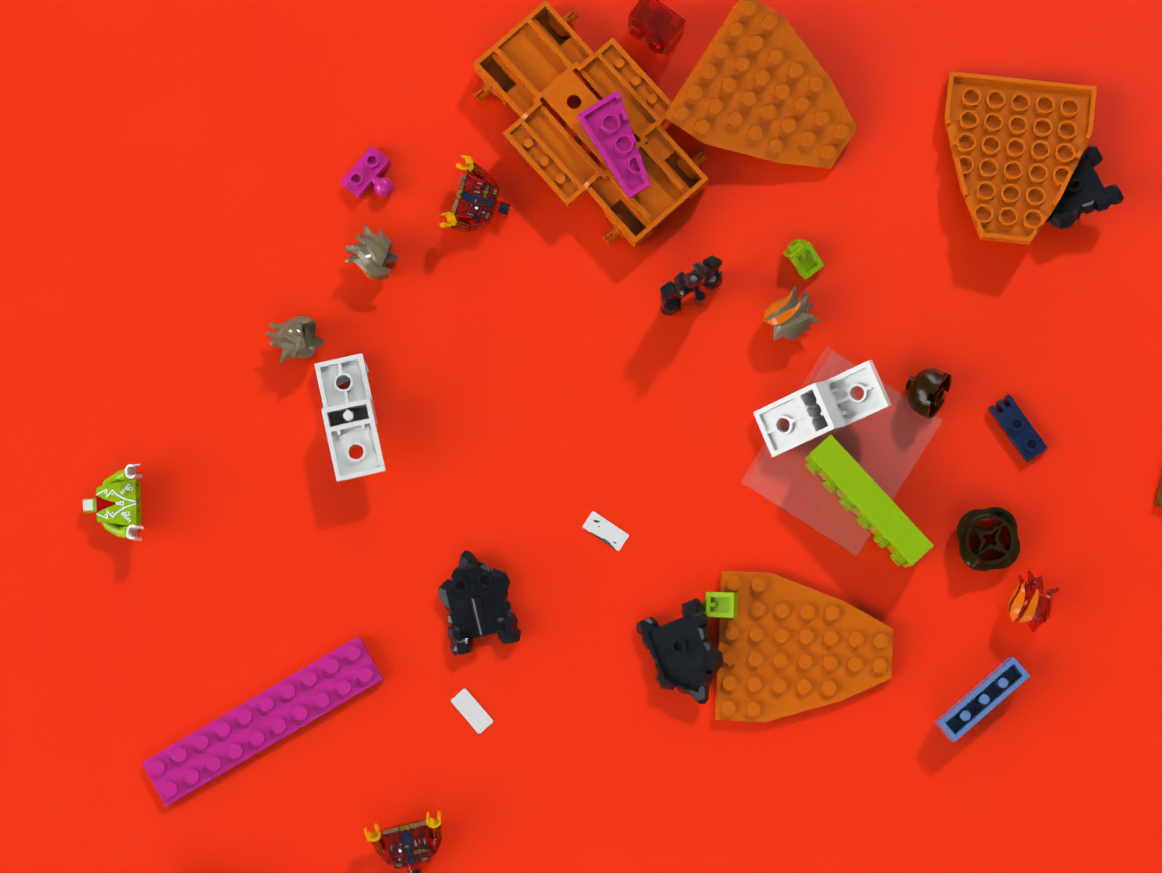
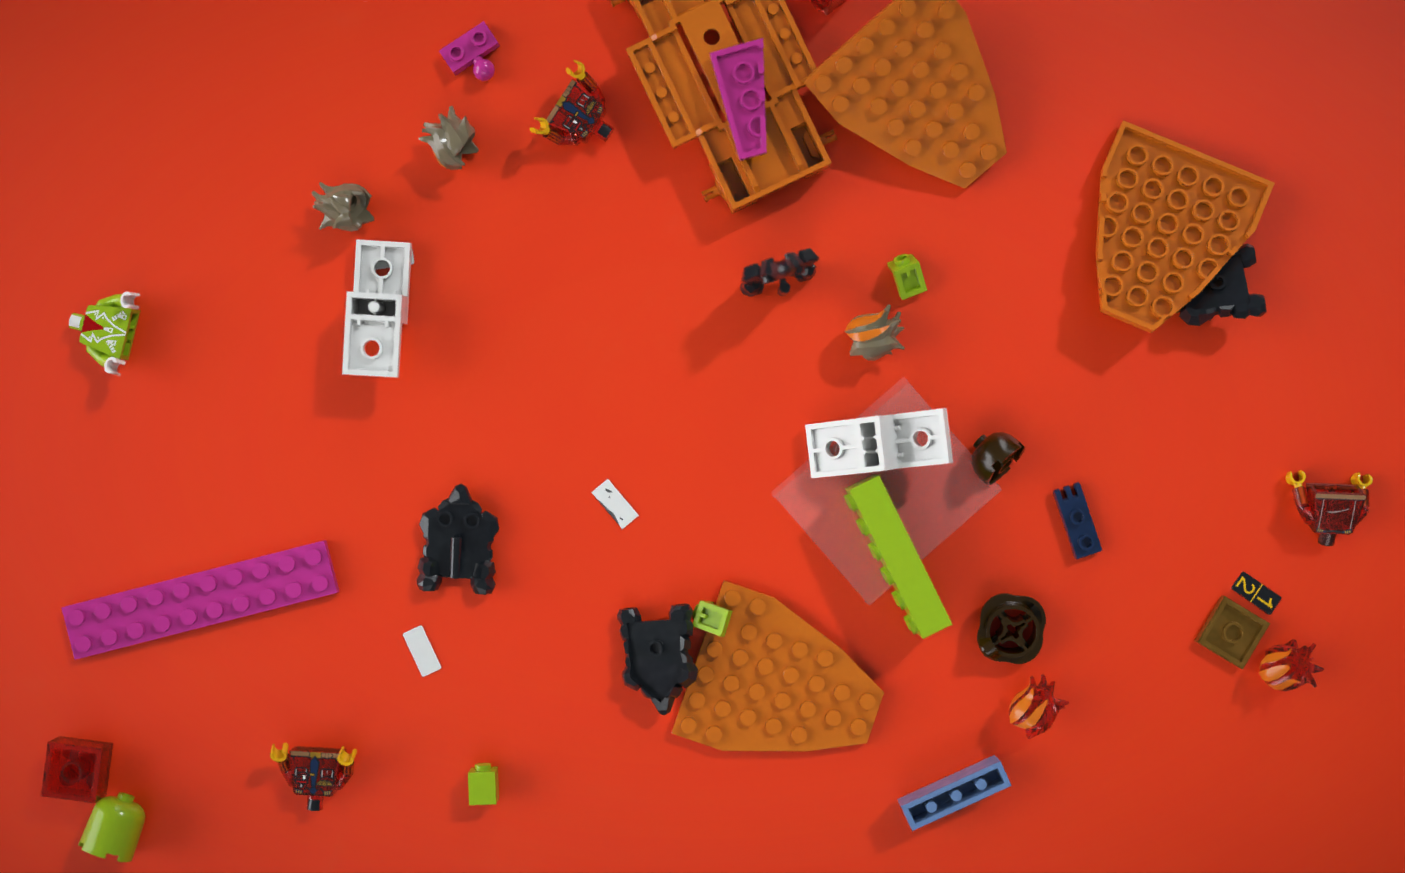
camera: 20 degrees right, 5 degrees up
none -> lime brick [468,763,499,805]

